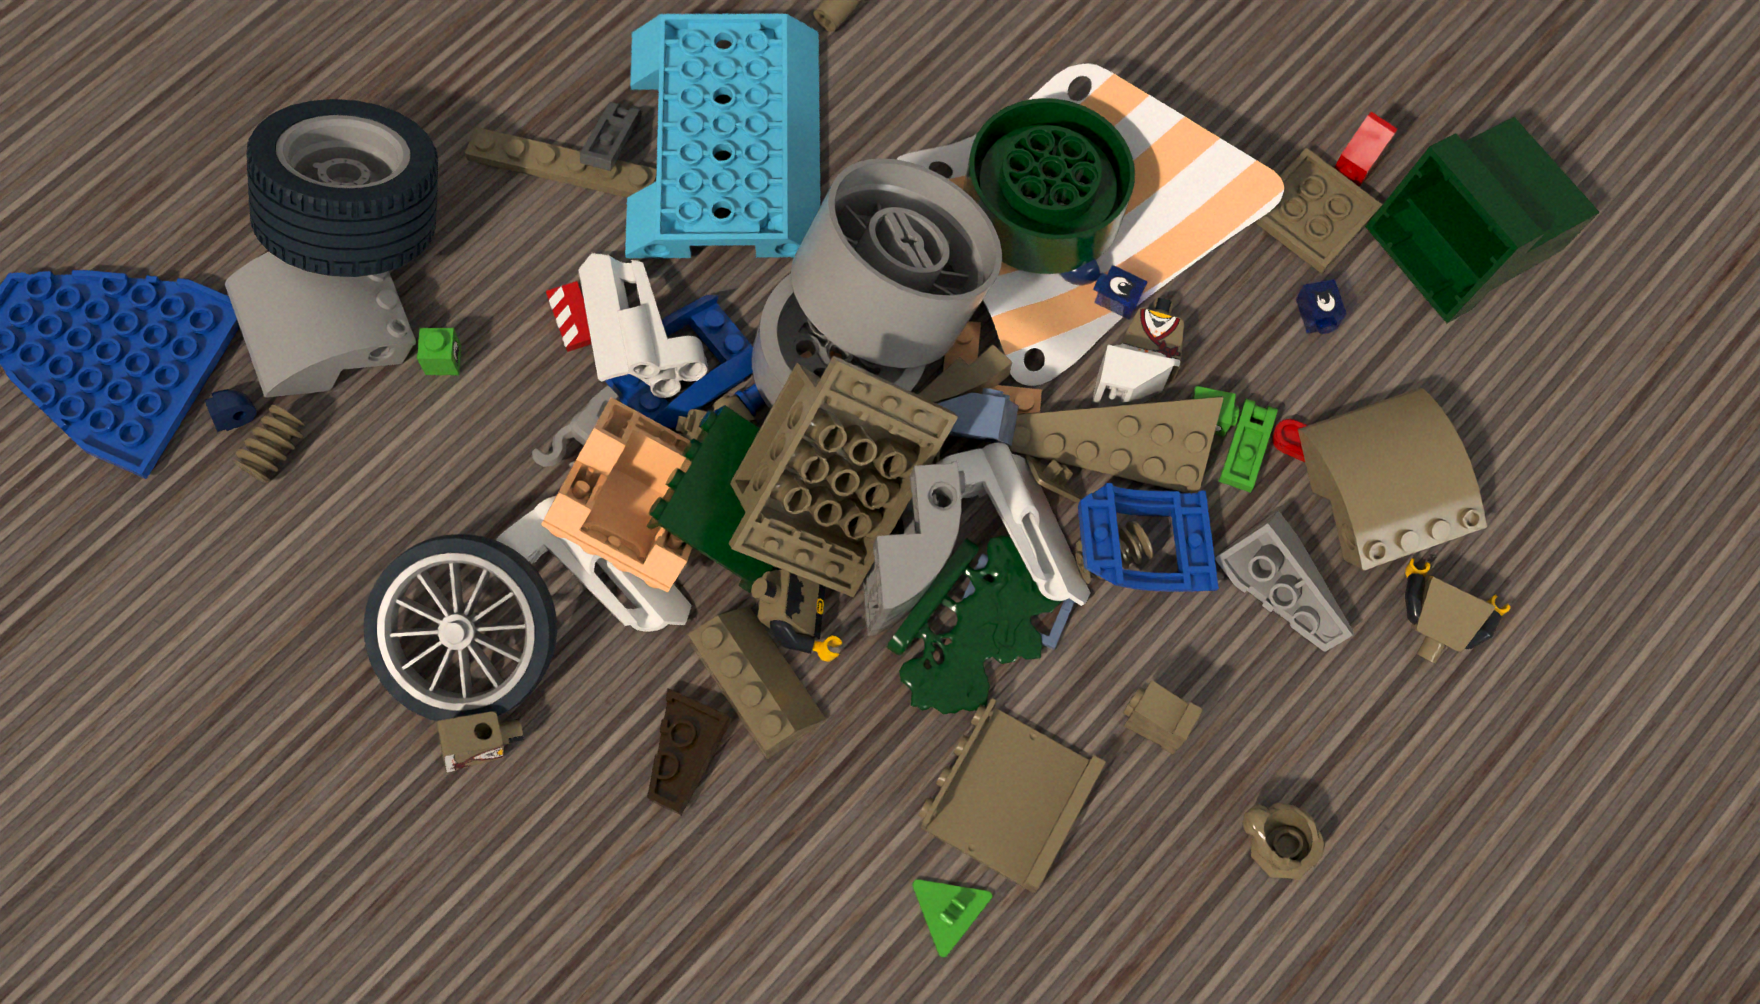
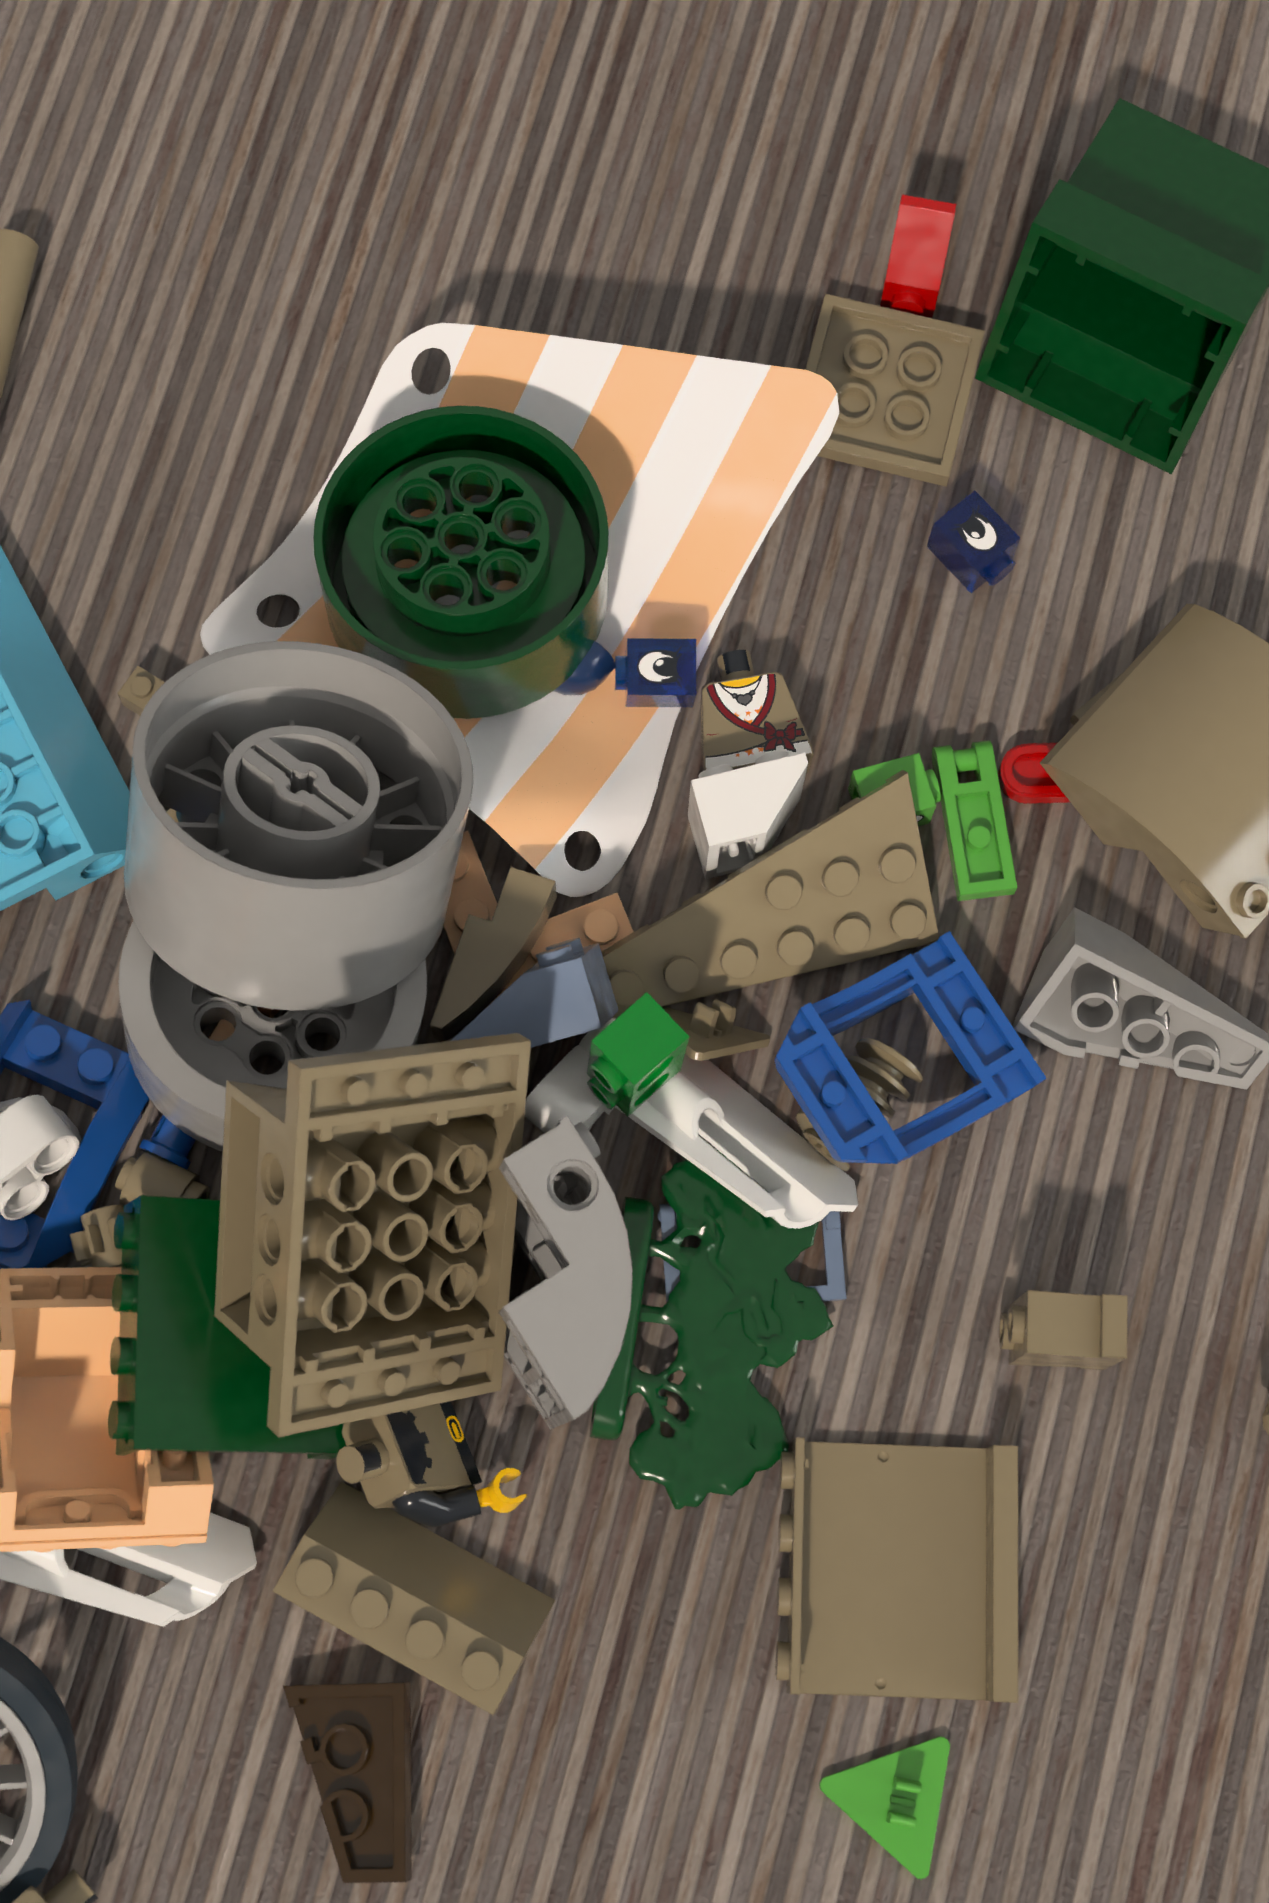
camera: 25 degrees left, 5 degrees up
none -> green brick [587,992,690,1117]

